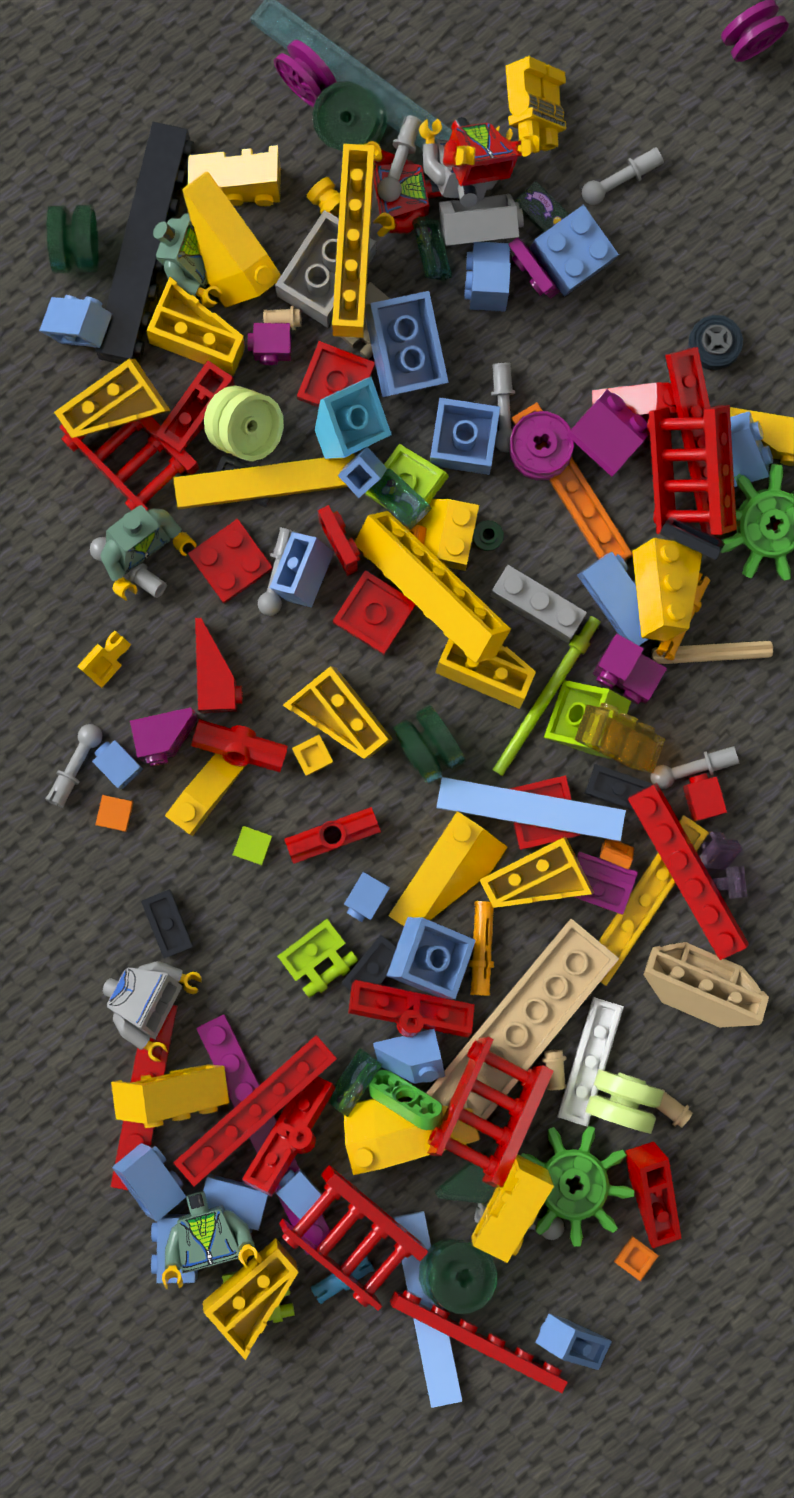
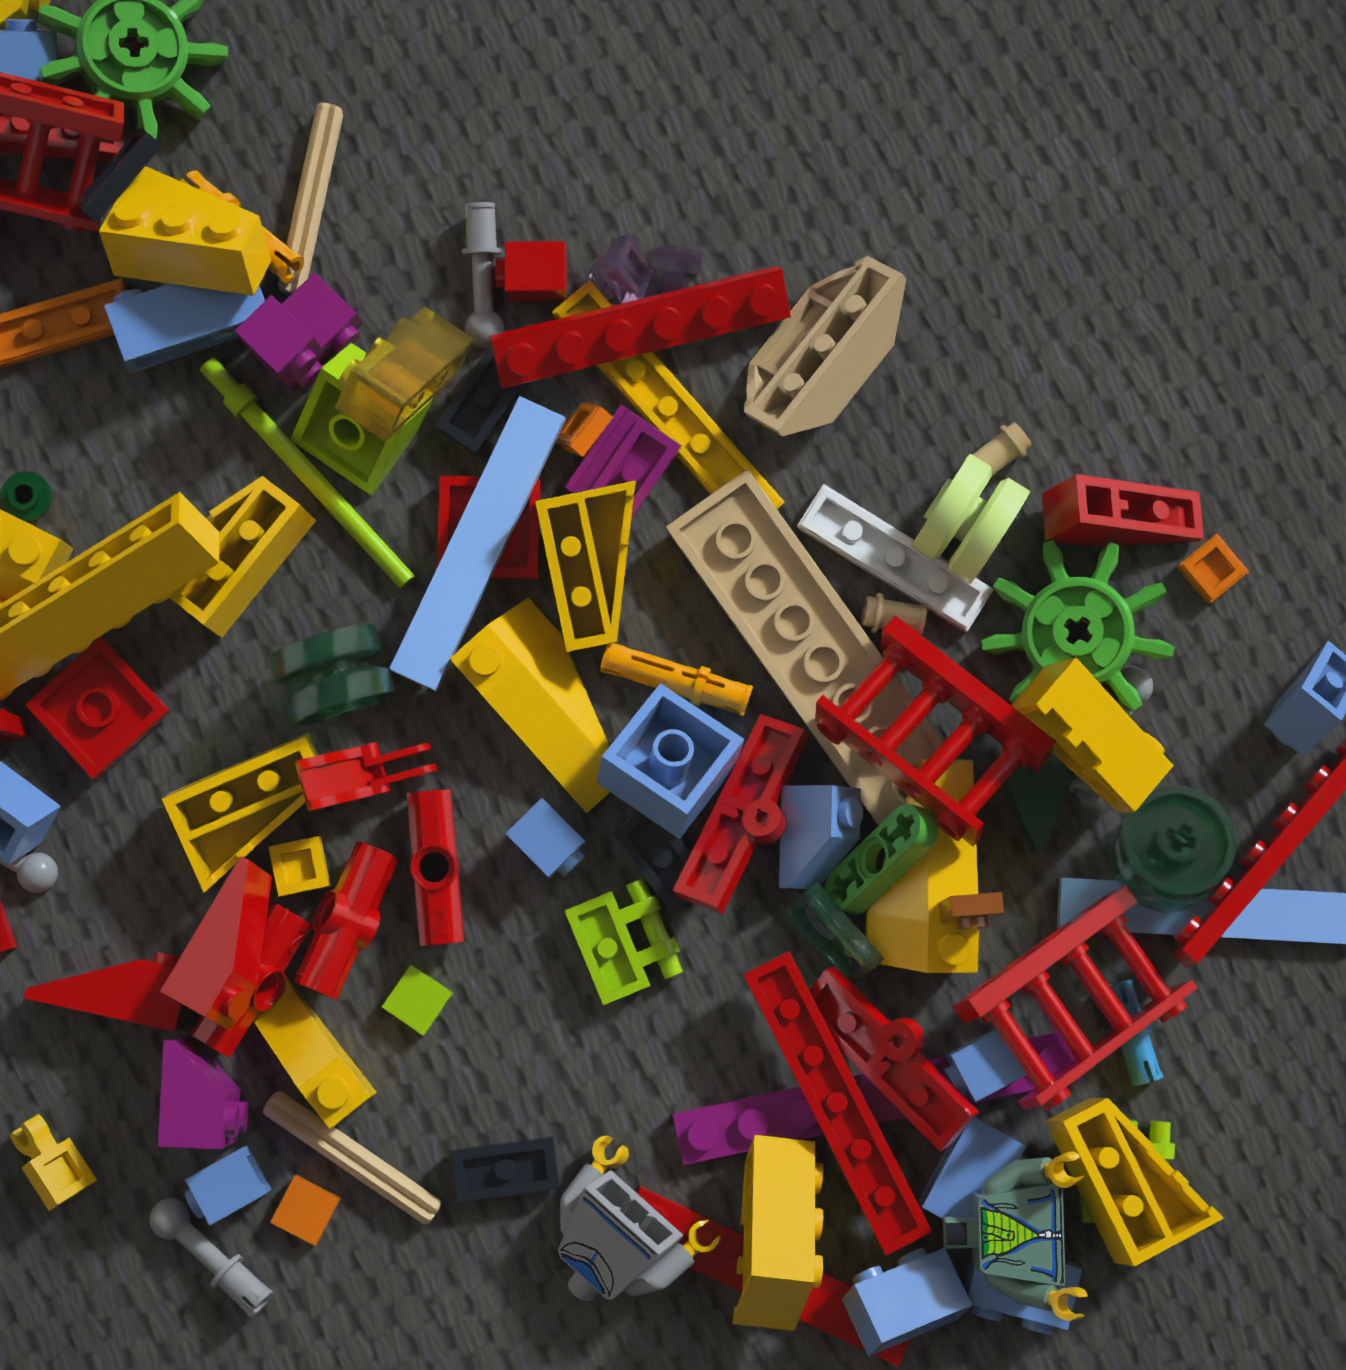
camera: 75 degrees left, 0 degrees up
light grey brick [490,565,587,643] -> none
none -> red slope [160,856,272,1032]
none -> tan axle [263,1091,441,1224]
none -> red piece [293,841,399,1001]
none -> red arm [294,742,437,812]
none -> dark orange plate [939,892,1004,930]

